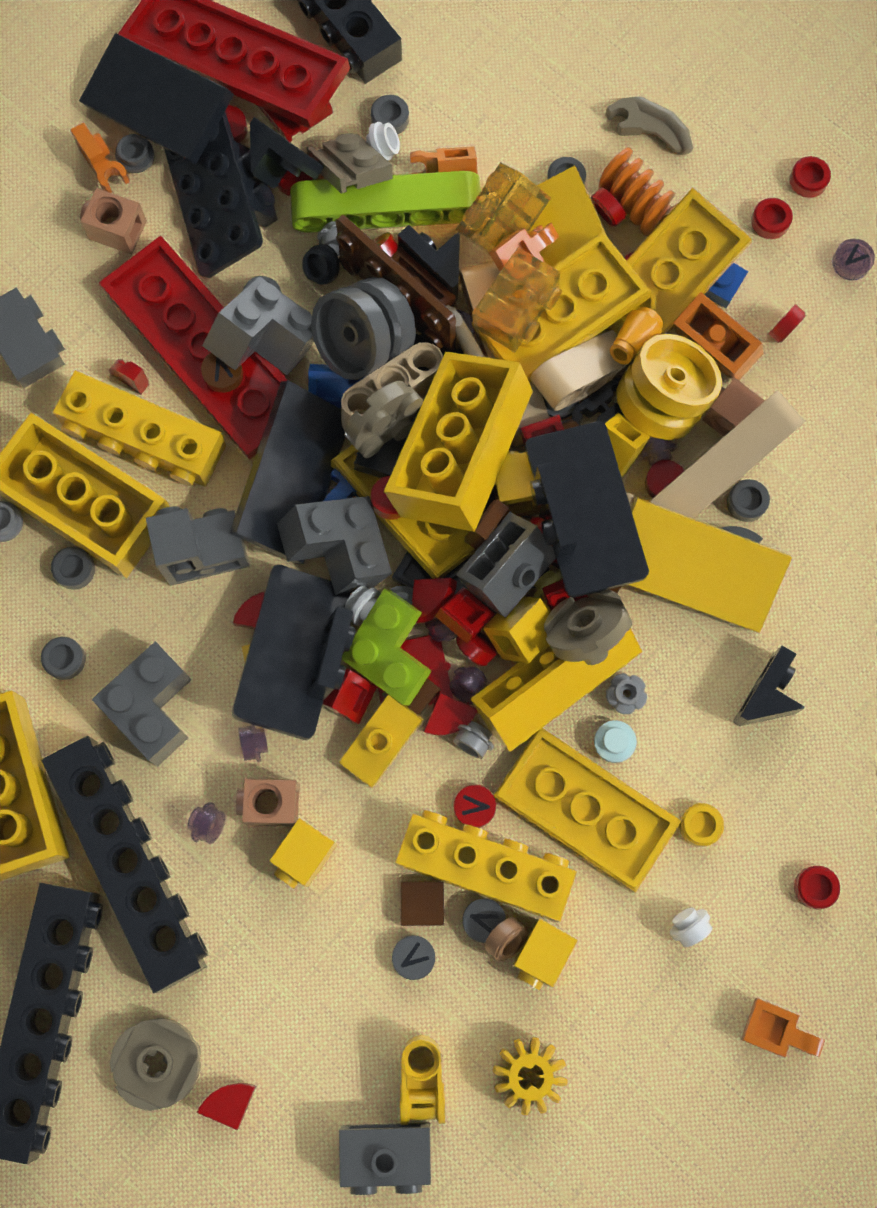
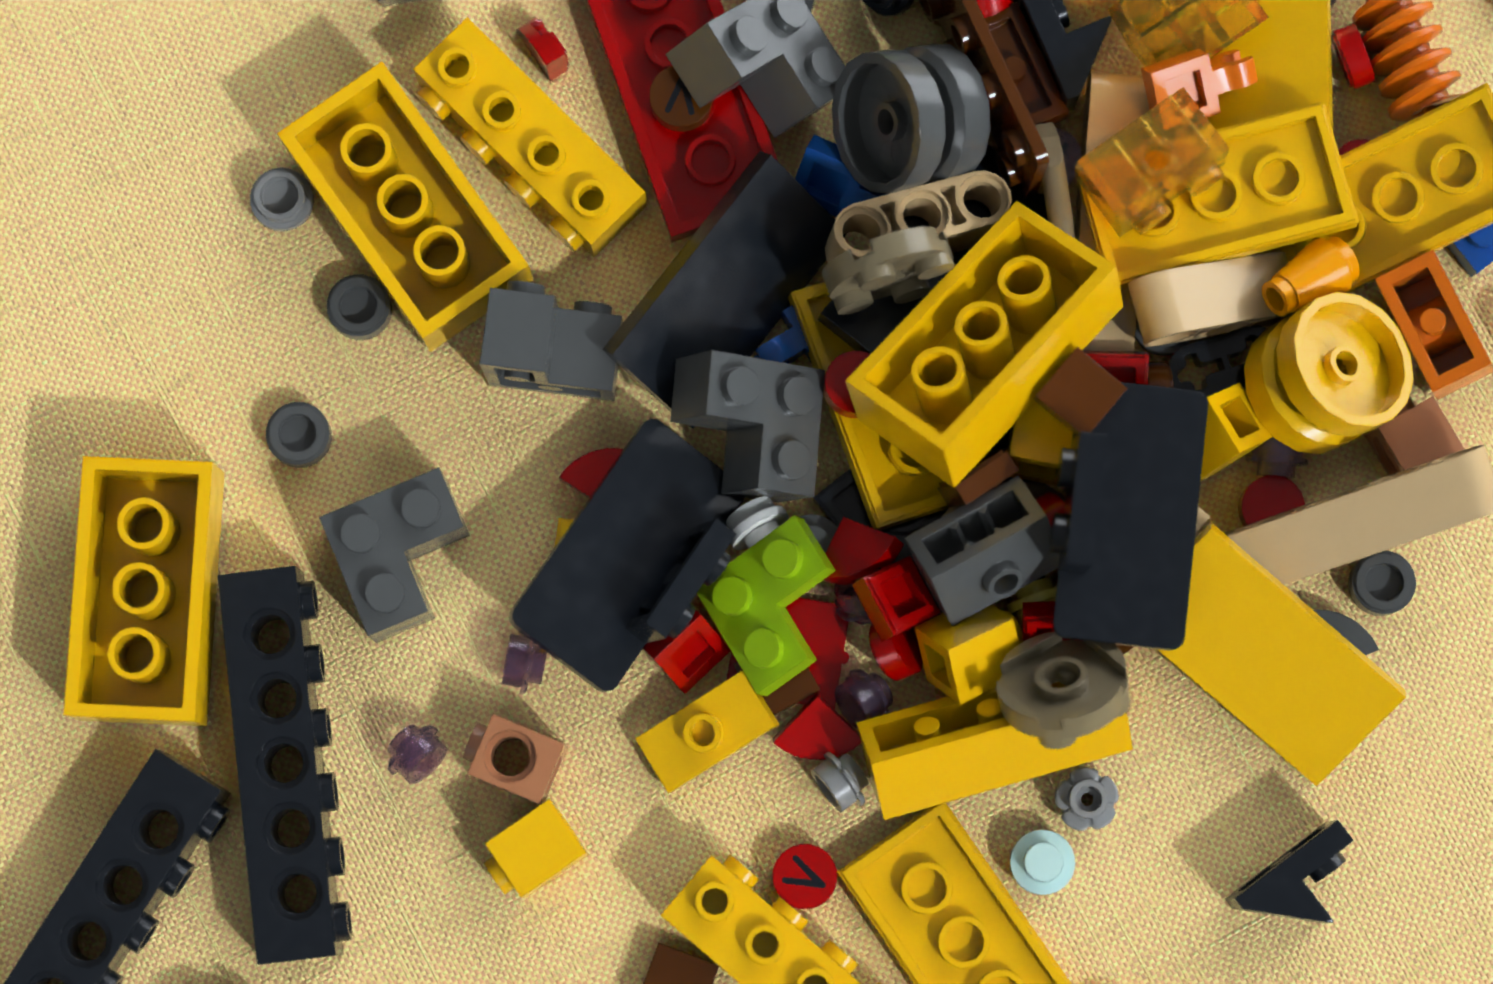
camera: 20 degrees right, 5 degrees up
none -> reddish brown tile [1033,347,1128,435]

